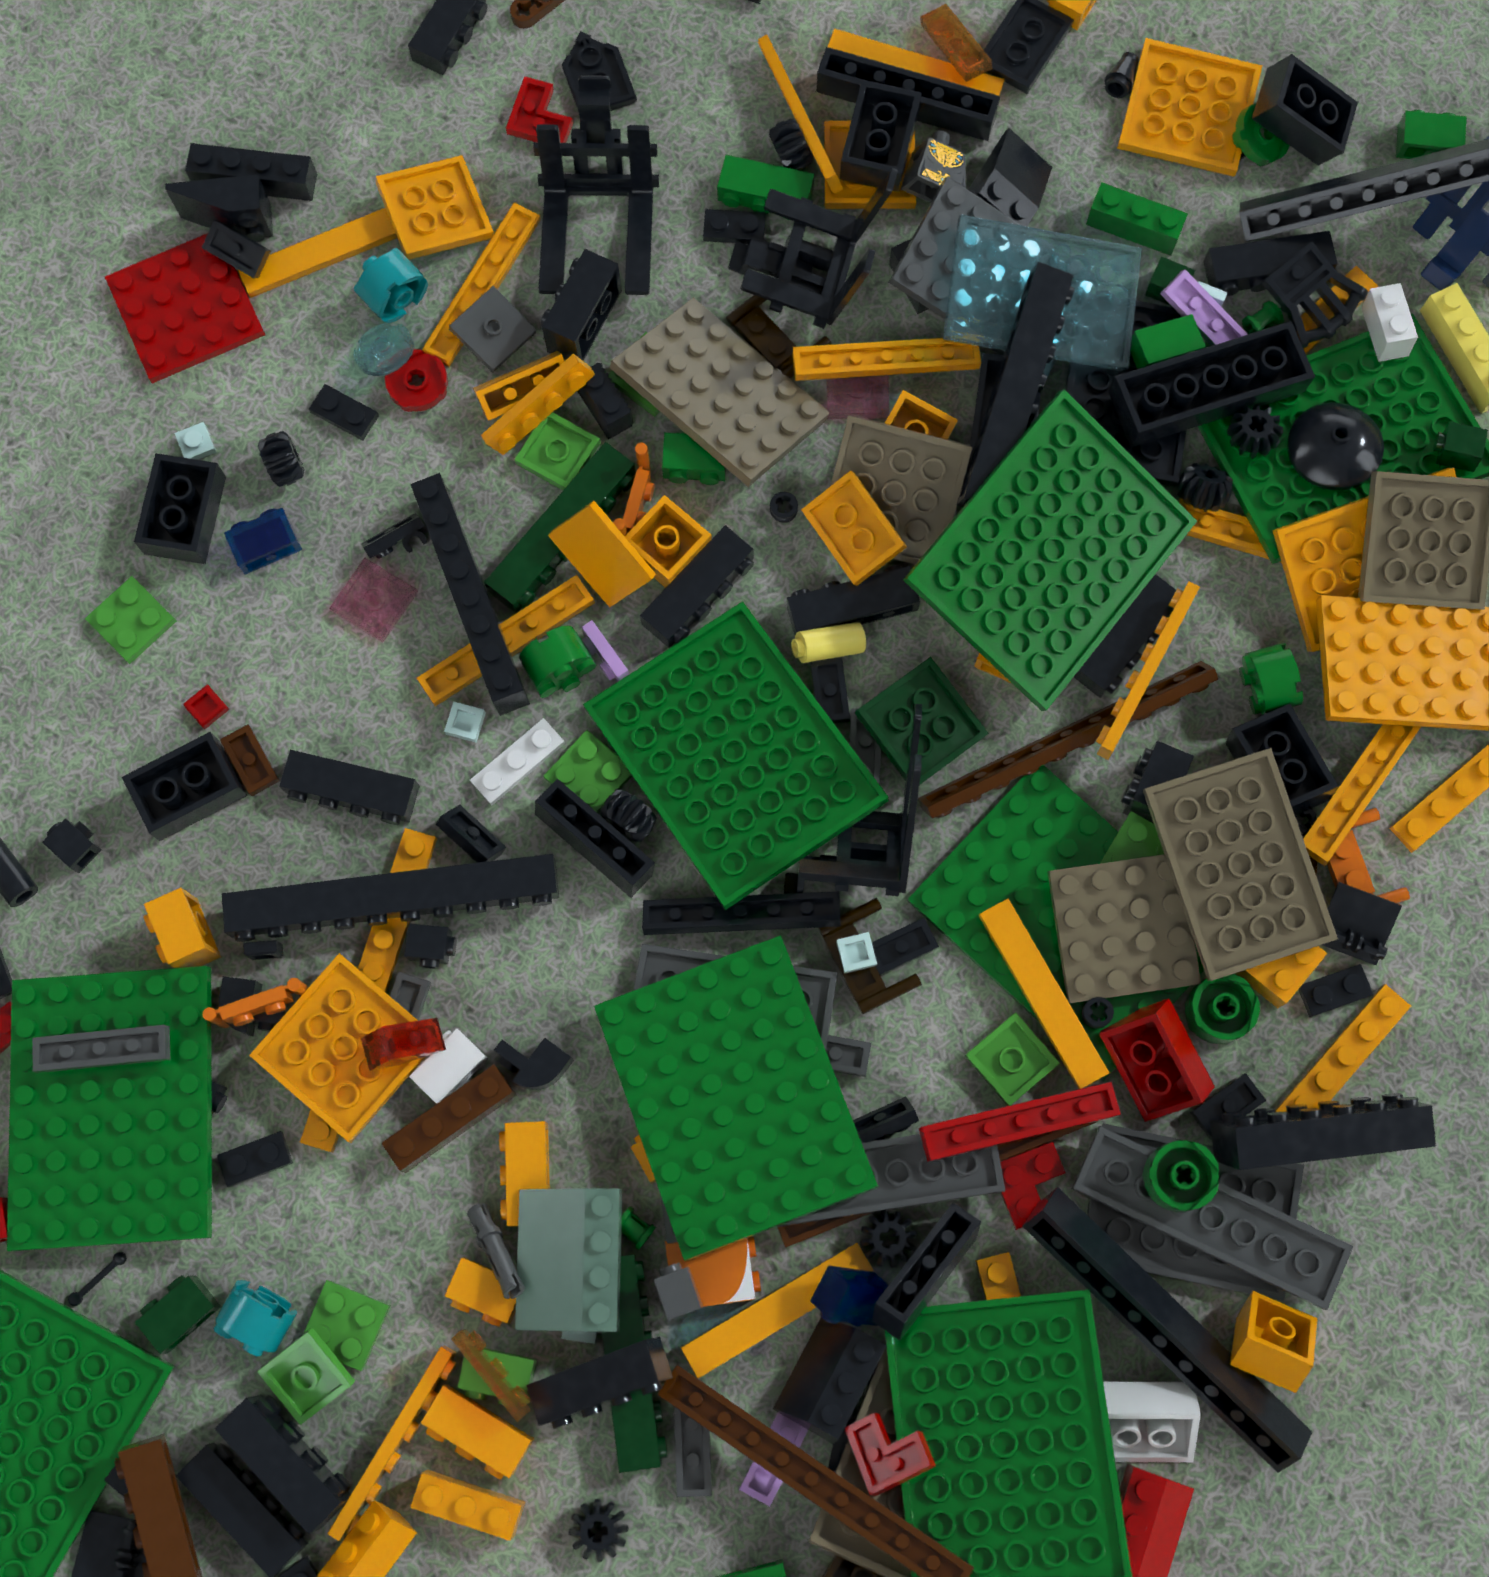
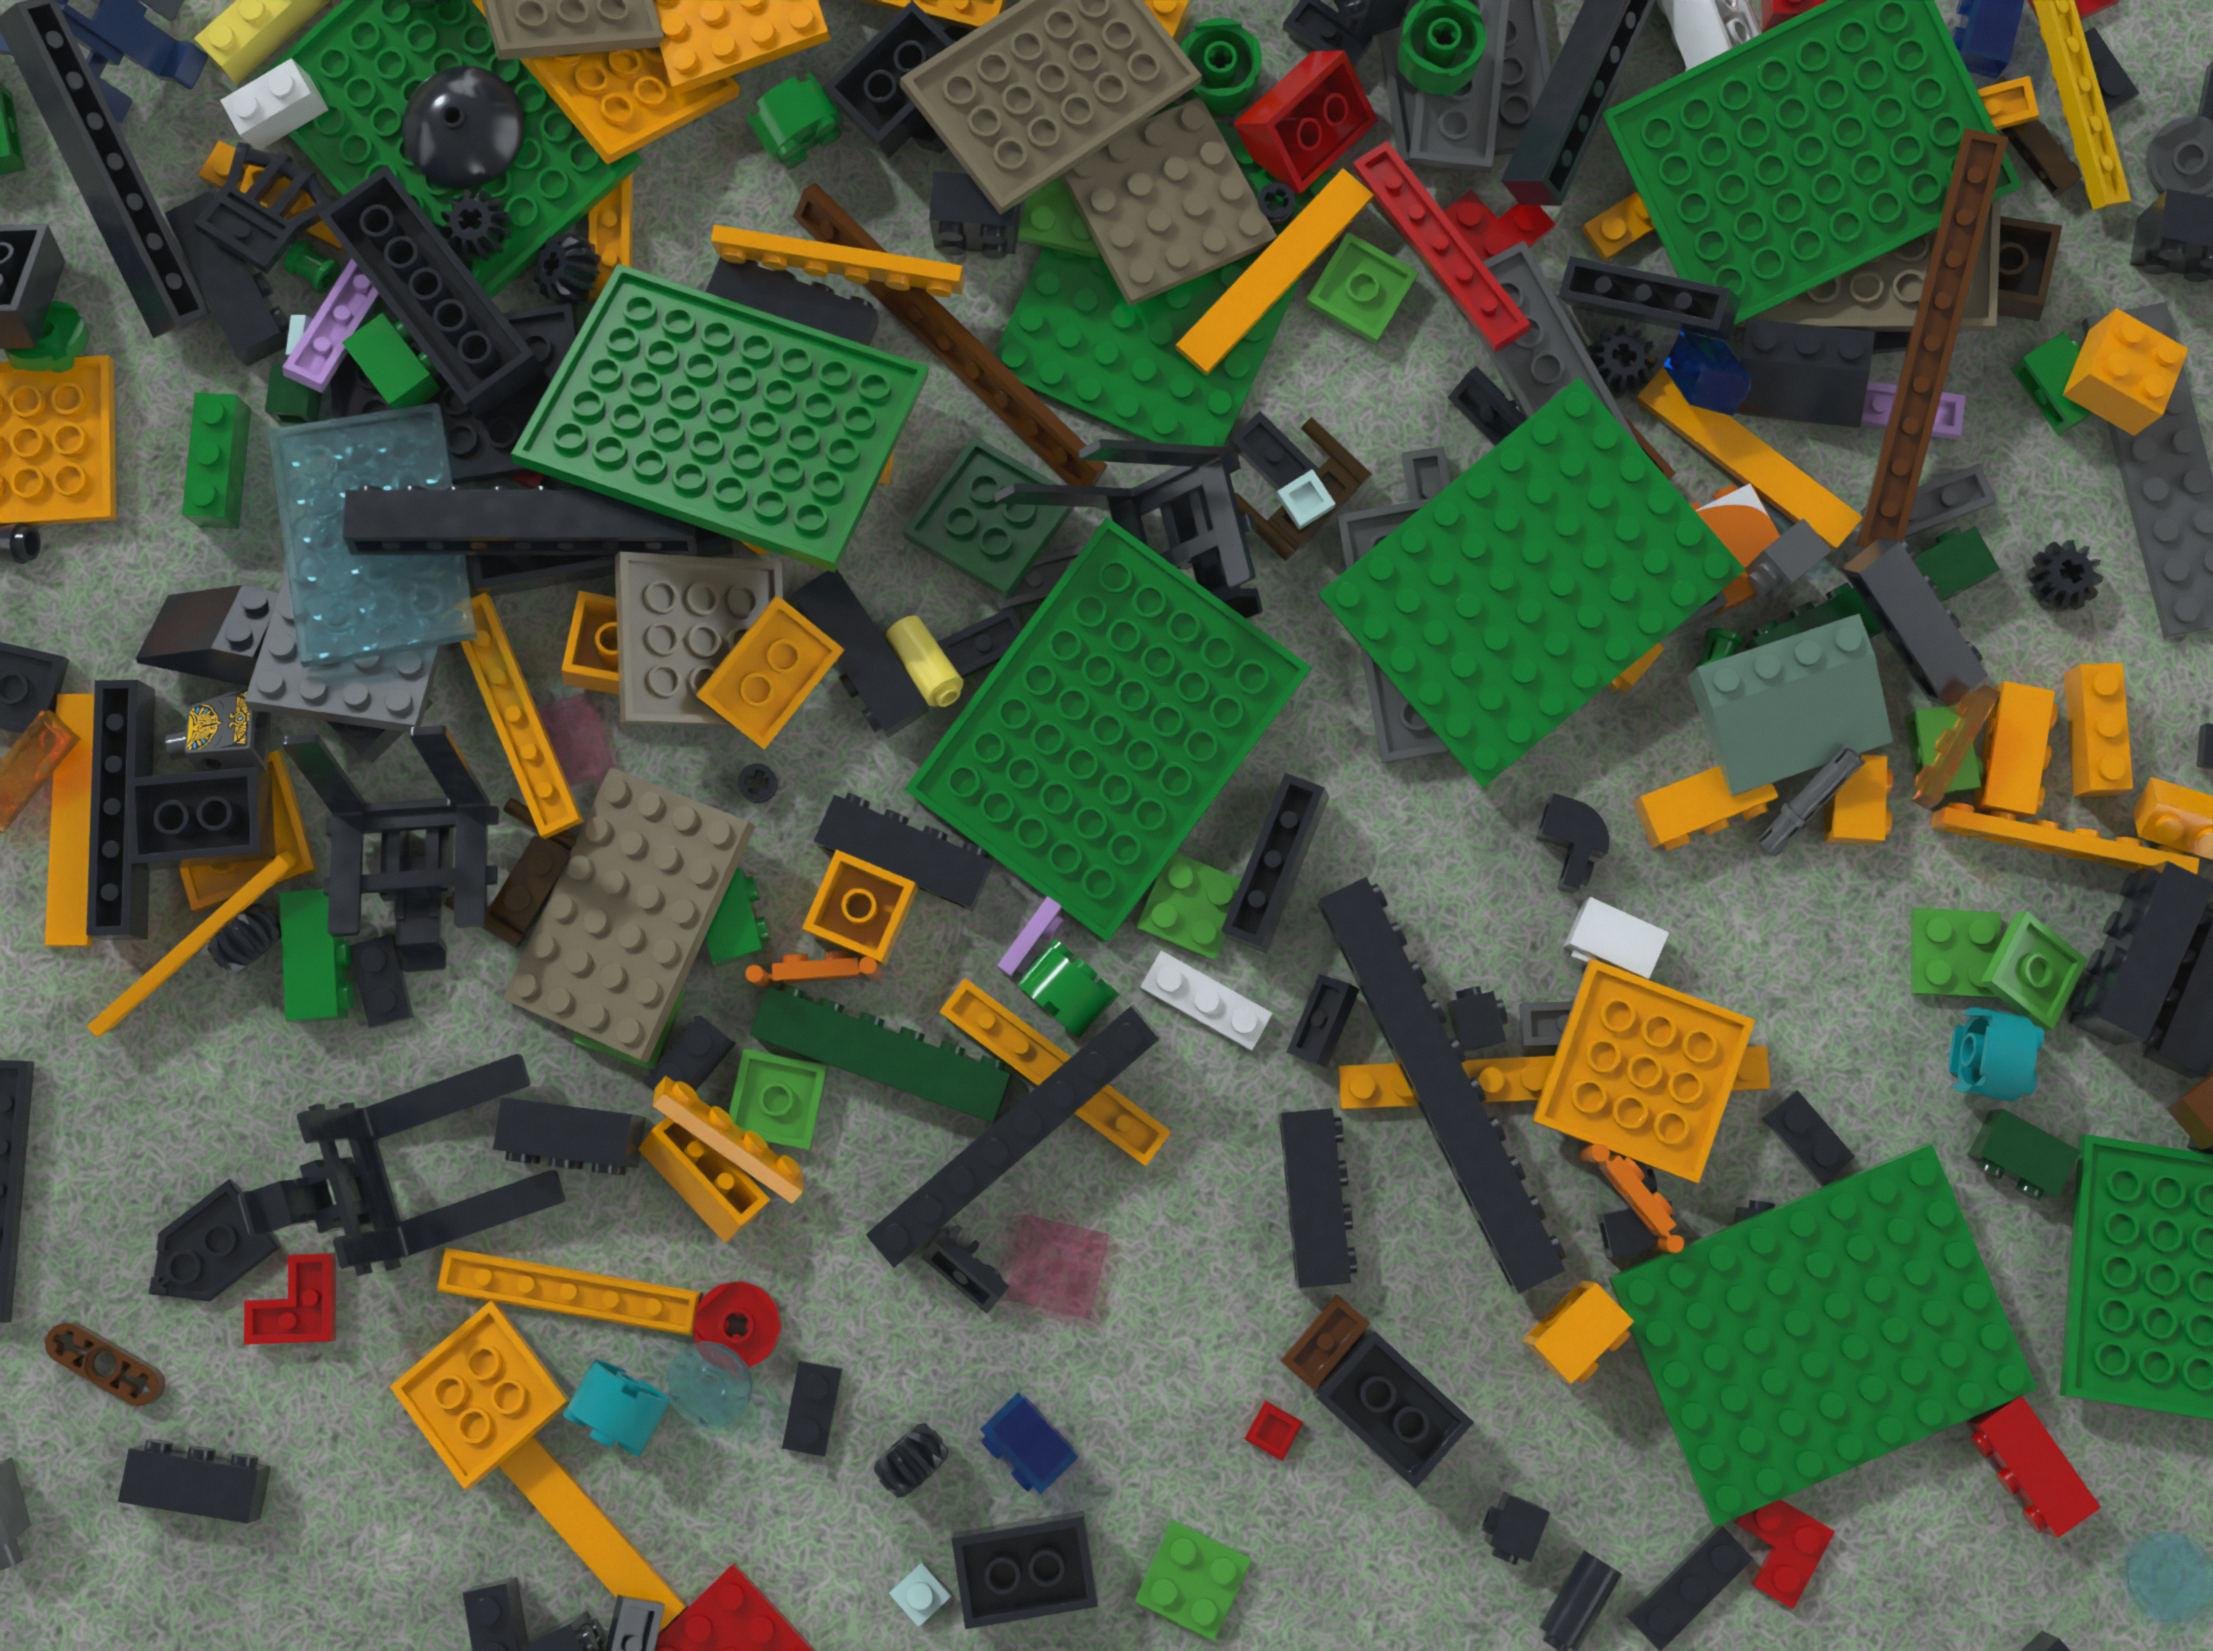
camera: 110 degrees left, 5 degrees up
dark grey plate [32,1025,170,1073] -> none
black hinge [68,1252,127,1306] -> none
black tile [243,940,283,960] -> none
clear red slope [361,1018,446,1071] -> none
reddish brown brick [381,1064,516,1173] -> none
light aqua plate [444,701,486,743] -> none
dark grey plate [449,286,537,373] -> none
light orange tile [548,501,656,608] -> none
black gear [600,789,657,842] -> none
black plate [642,891,841,935] -> none
plate [844,1413,936,1496] -> none

